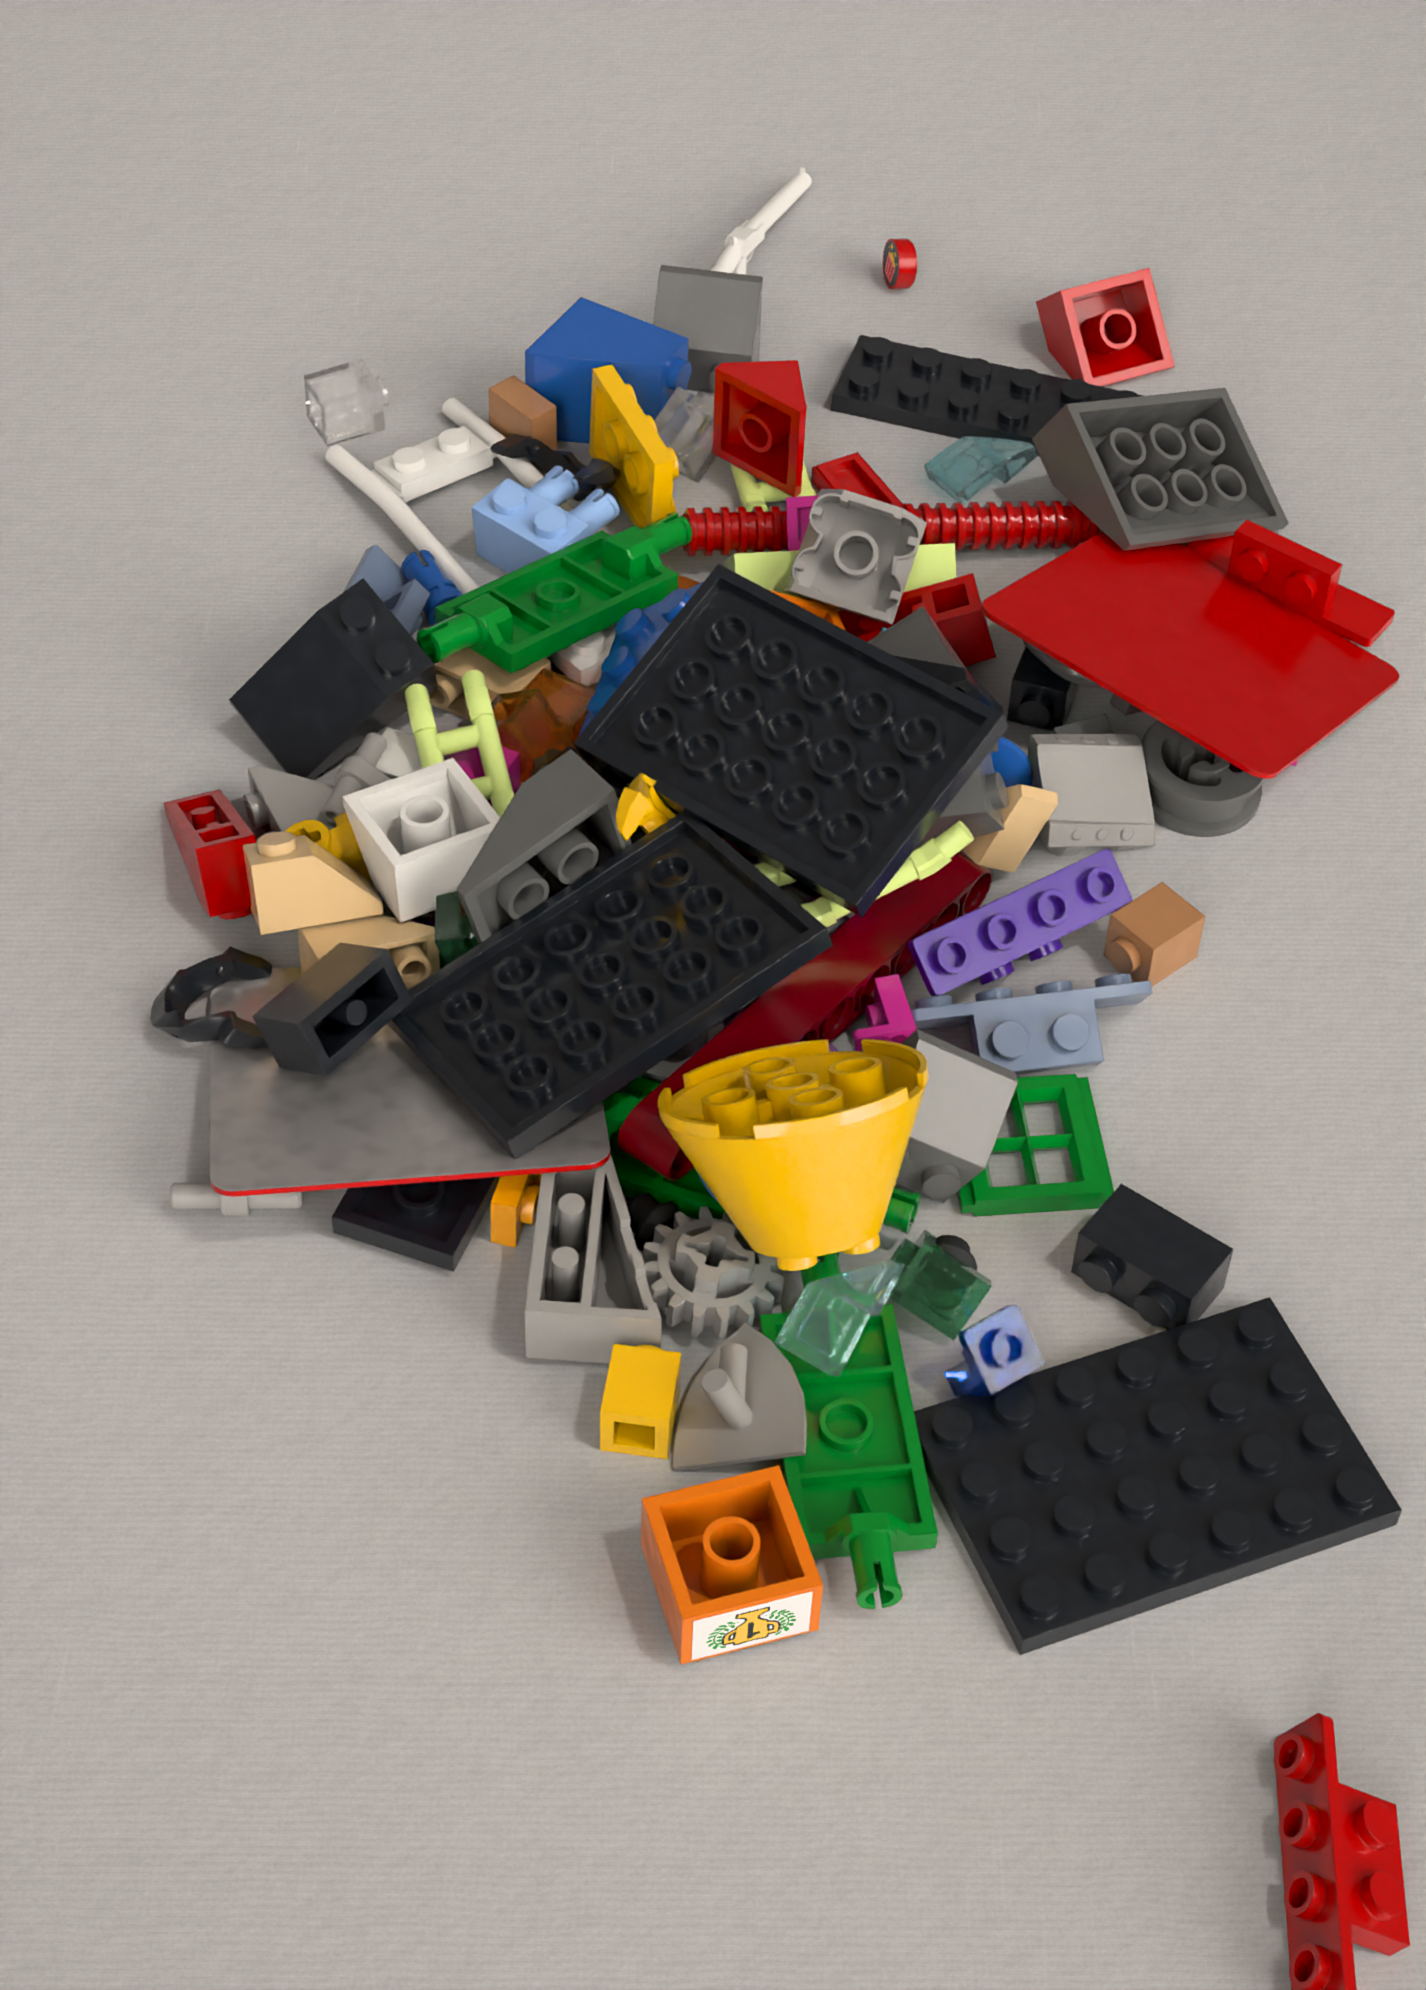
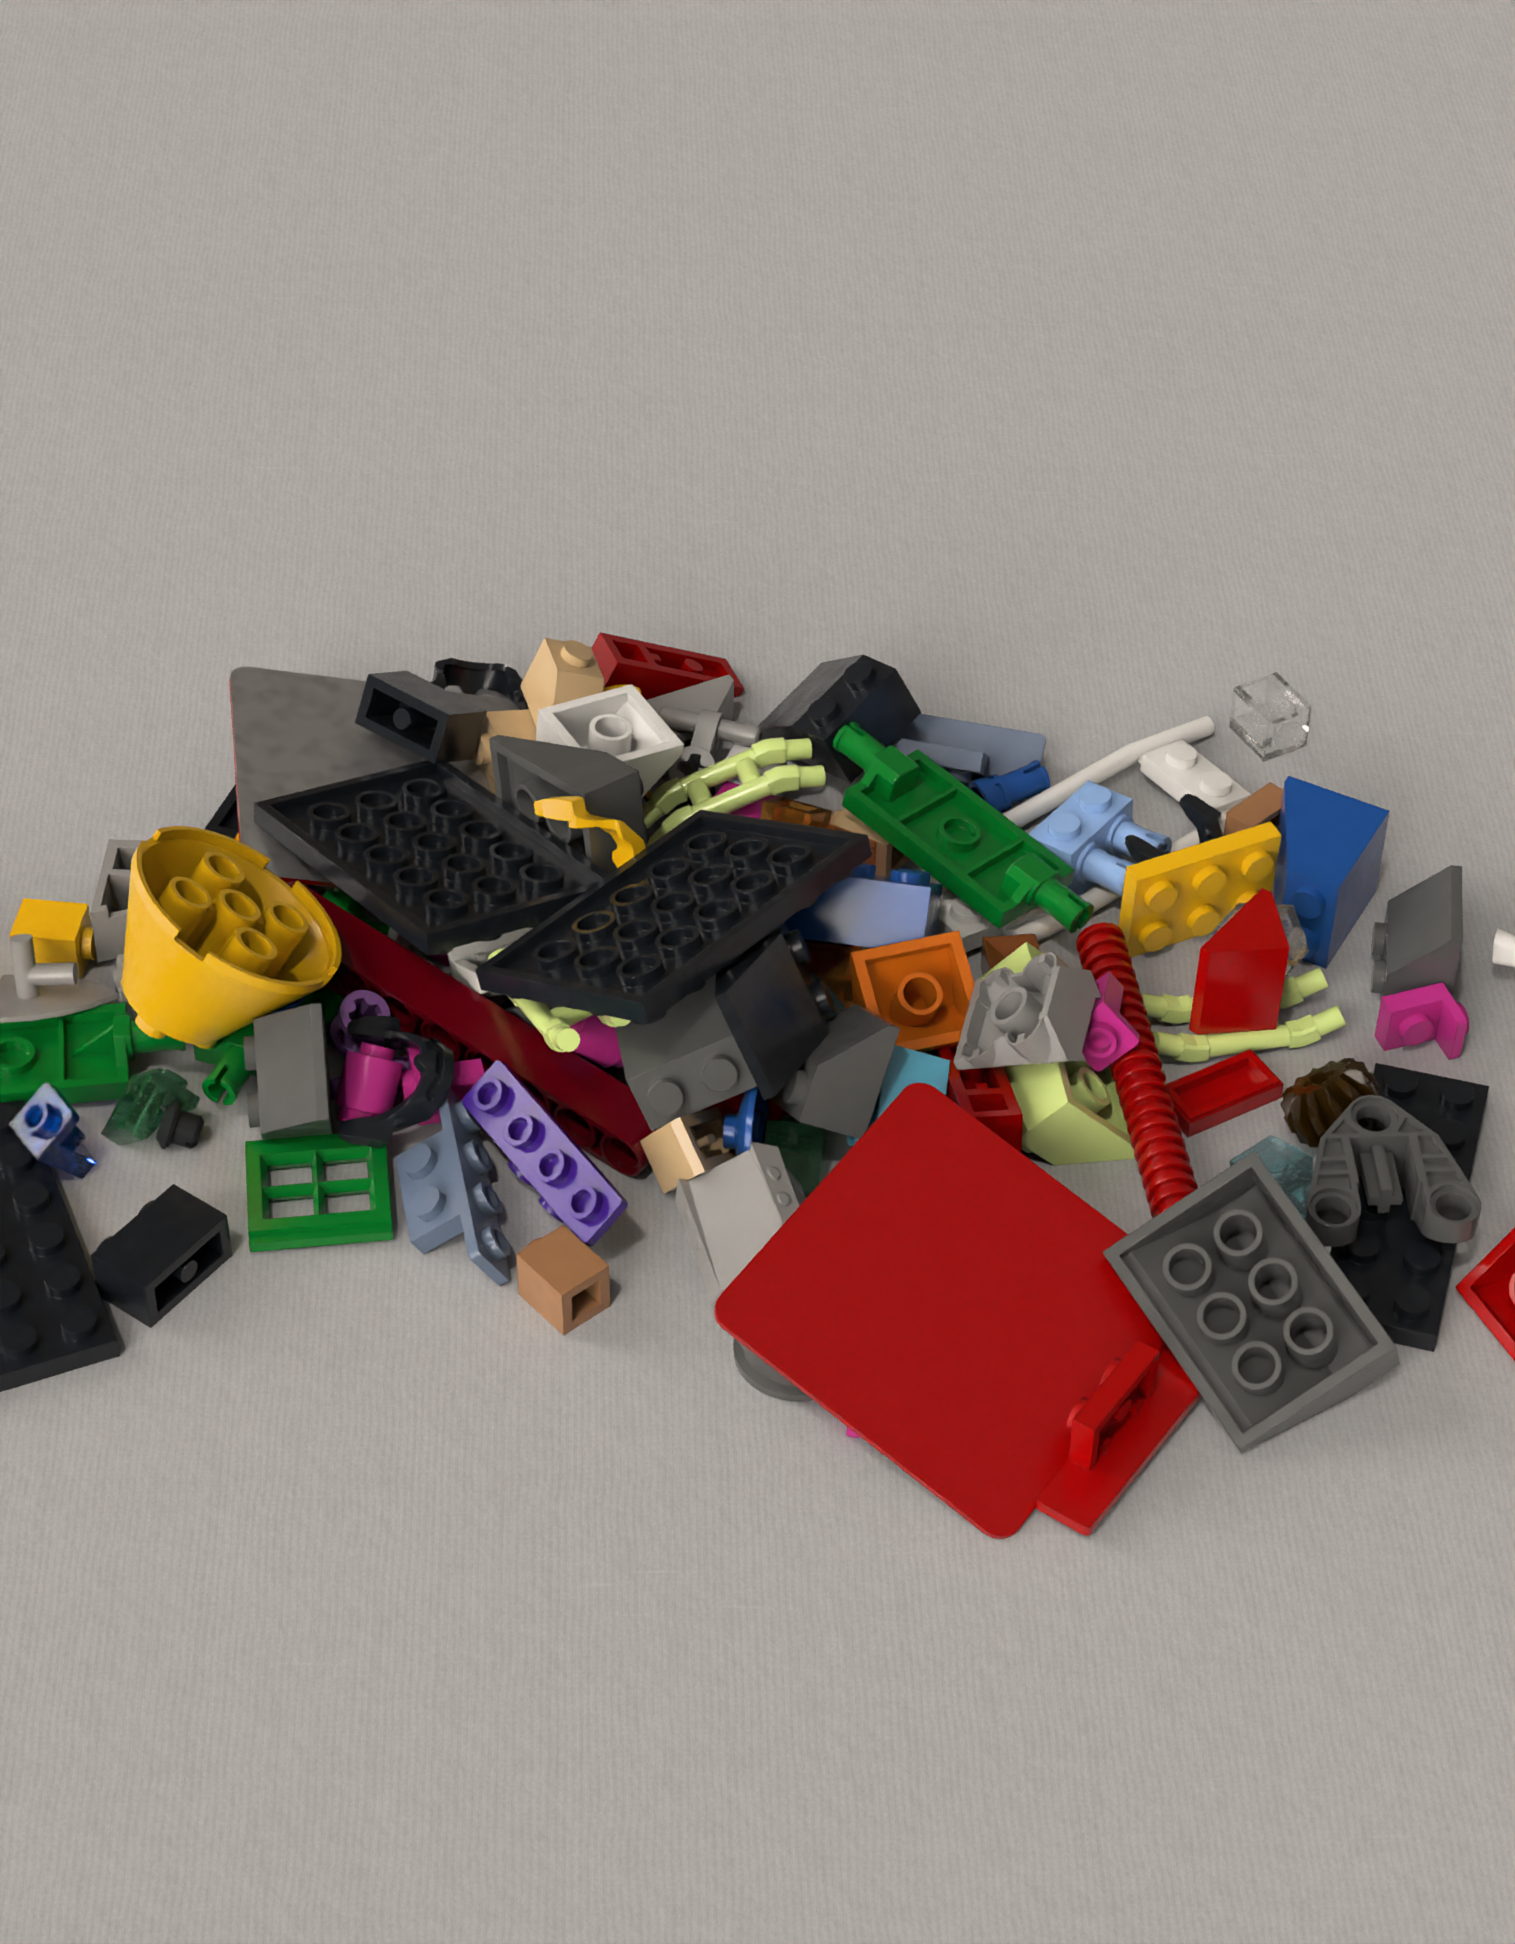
camera: 90 degrees right, 5 degrees down
clear light blue slope [774,1260,905,1376] -> none
none -> black helmet [339,1016,454,1148]
none -> dark brown gear [1280,1058,1381,1148]
none -> dark grey connector [1304,1095,1481,1247]
none -> dark pink bracket [1374,982,1469,1060]

